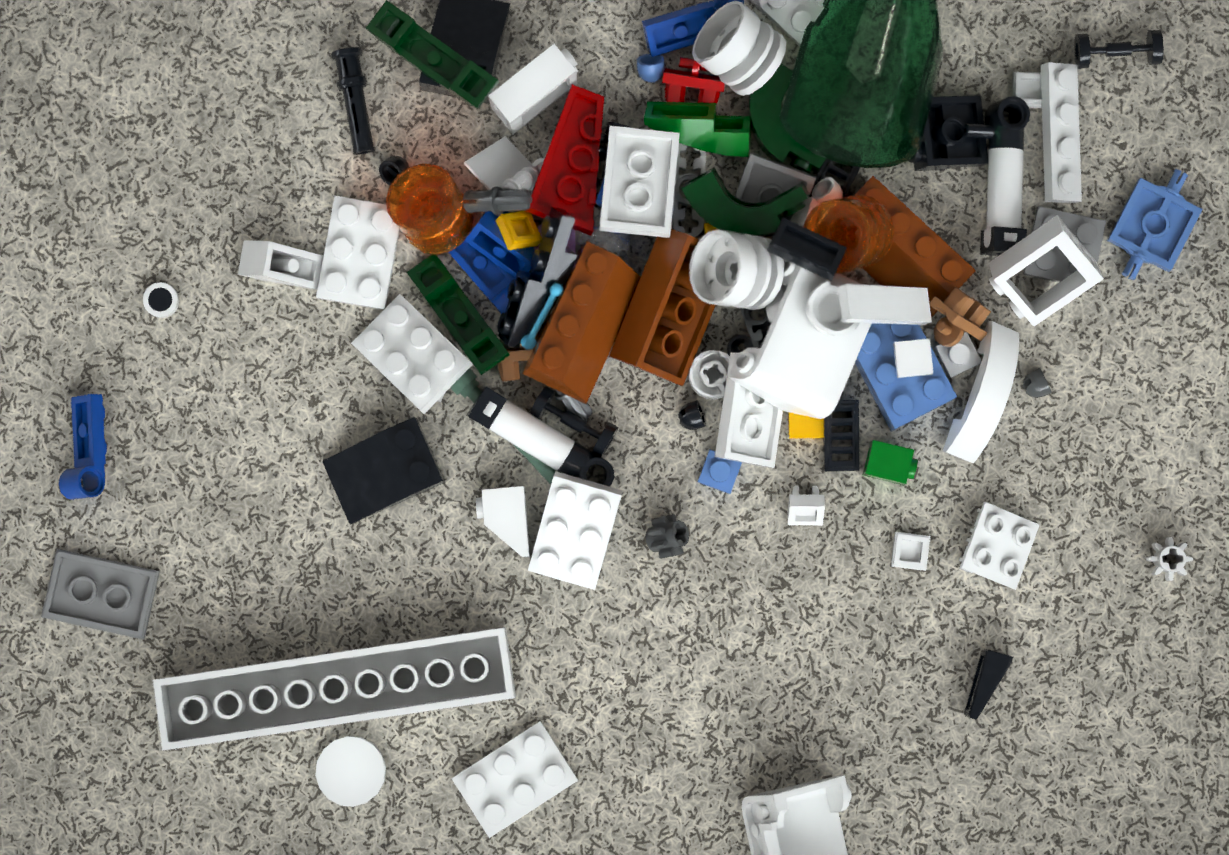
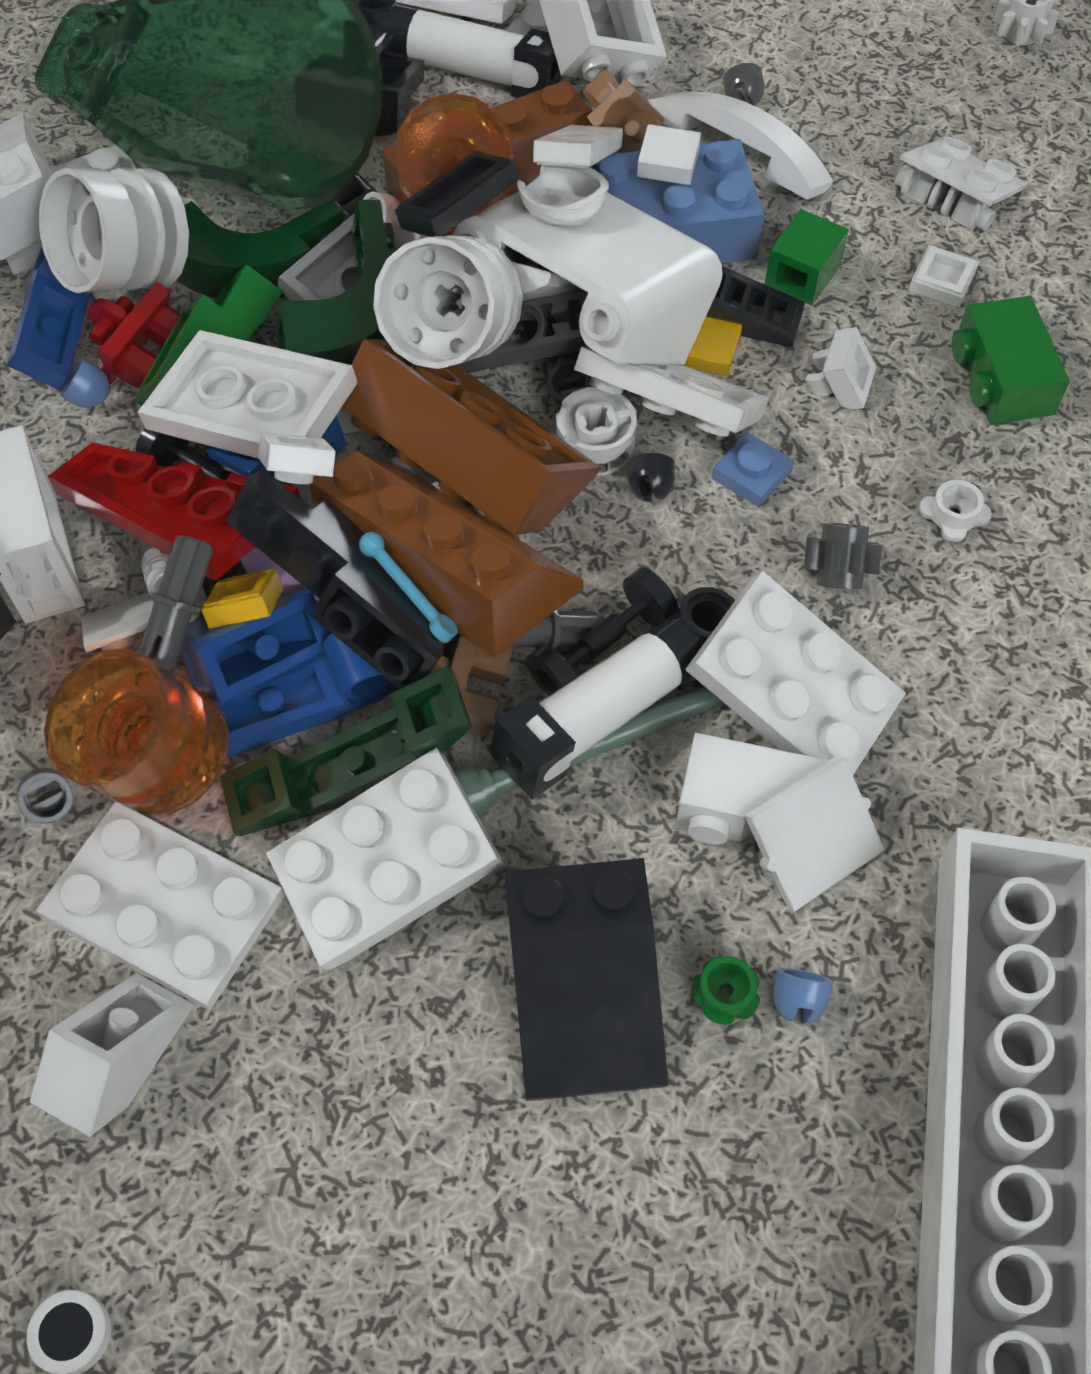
camera: 75 degrees left, 25 degrees down
none -> white plate [258,432,336,484]
none -> green plate [691,956,760,1025]
none -> white piece [744,755,885,912]
none -> medium blue hinge [773,968,833,1024]
none -> white plate [919,480,992,542]
none -> green brick [952,296,1070,425]

